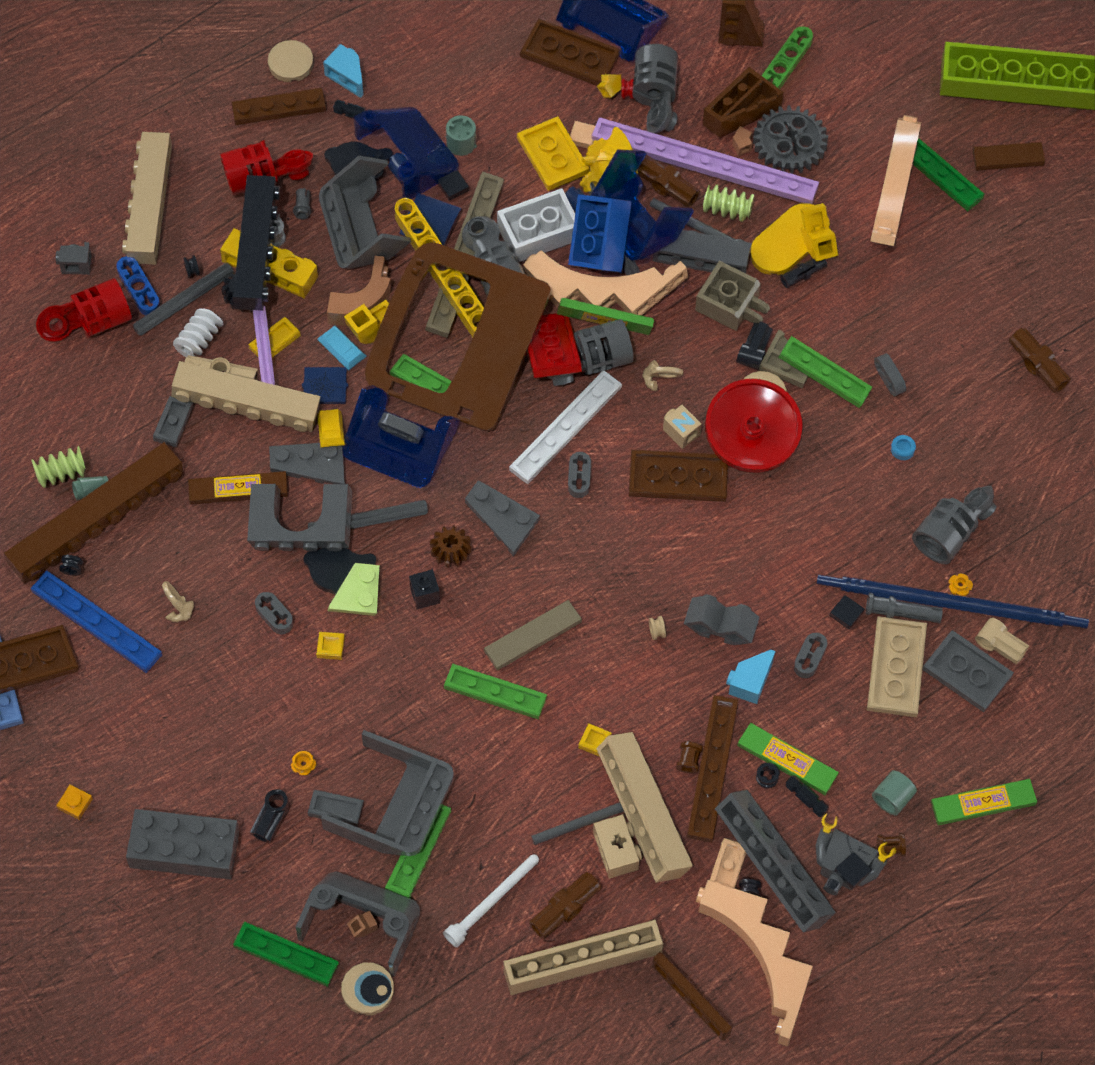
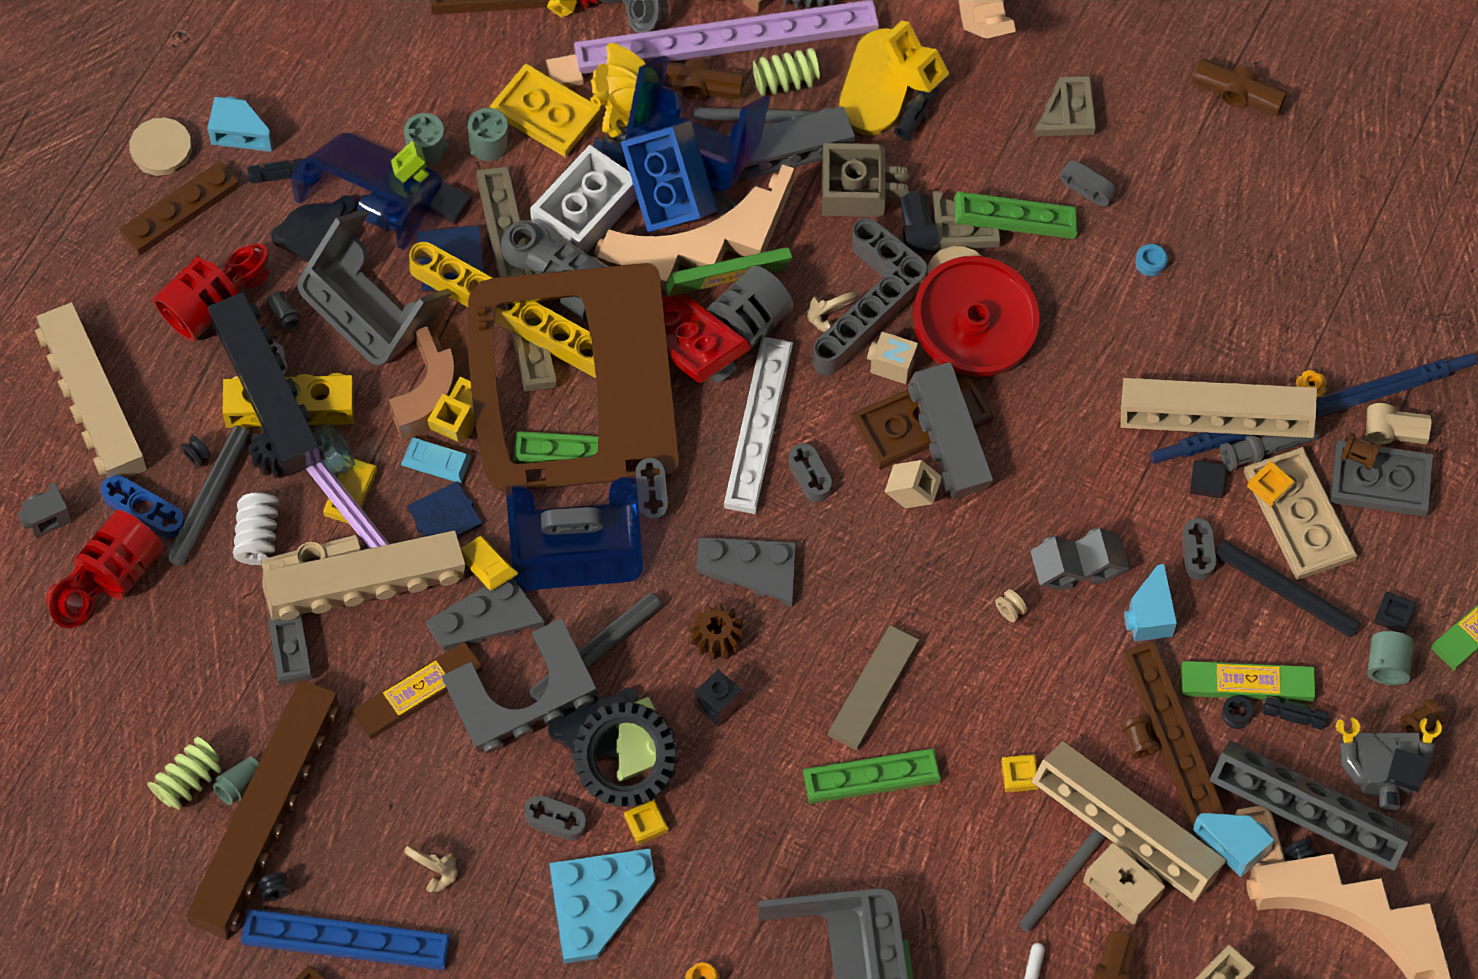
camera: 30 degrees left, 0 degrees up
dark grey cylinder [912,485,997,564] -> none
none -> clear light blue plate [318,424,355,474]
none -> lime tile [391,140,429,183]
none -> sand green piece [468,108,509,161]
none -> medium azure plate [549,849,655,964]
none -> black tyre [572,702,679,807]
none -> dark grey beam [636,458,668,519]
none -> dark grey beam [812,218,927,376]
none -> tan brick [885,460,942,508]
none -> dark grey brick [908,362,993,499]
none -> dark tan wing [1035,76,1095,137]
none -> tan brick [1121,378,1317,438]
none -> medium azure slope [1193,813,1274,877]
none -> black axle [1215,540,1360,637]
none -> light orange plate [1247,461,1295,507]
none -> reddish brown bush [1340,432,1381,471]
none -> black tile [1373,591,1417,634]

